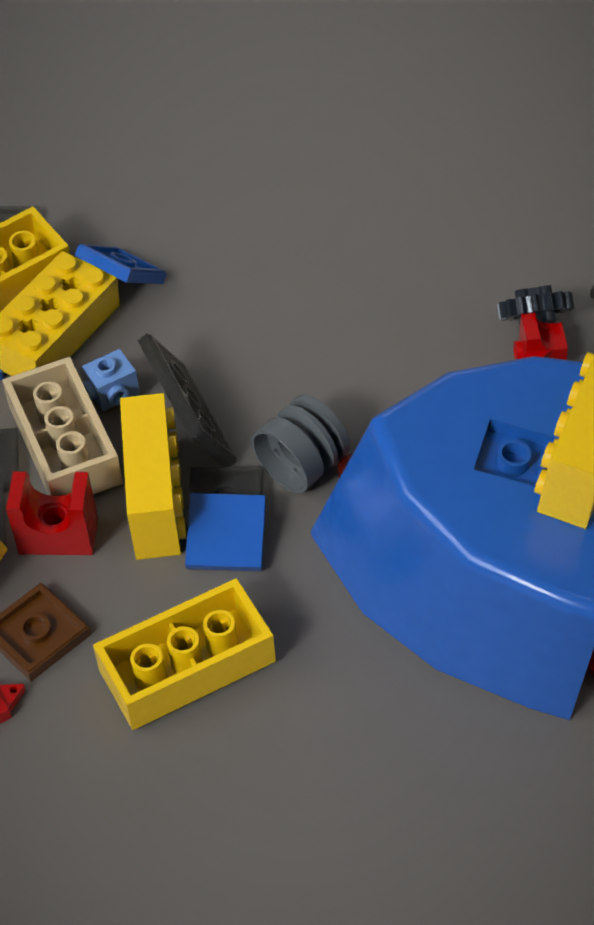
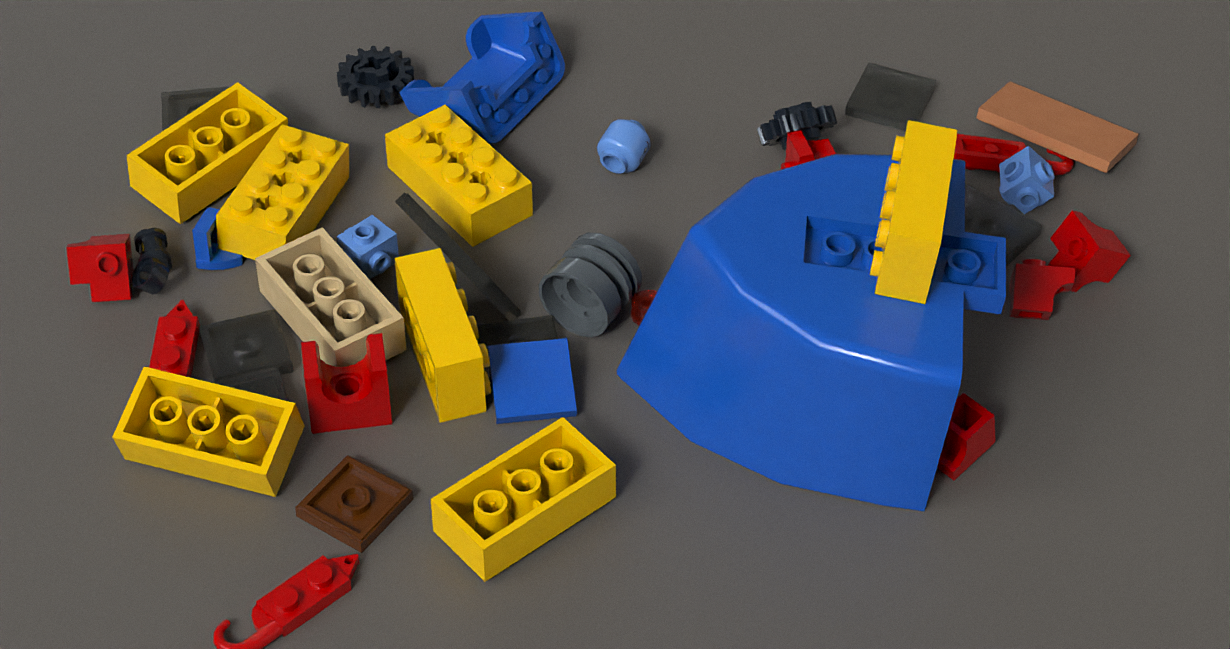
camera: 15 degrees left, 5 degrees down
blue tile [75,244,167,284] -> none
none -> black gear [337,46,414,108]
none -> yellow brick [385,105,533,247]
none -> blue windscreen [399,11,565,143]
none -> medium blue head [597,119,651,174]

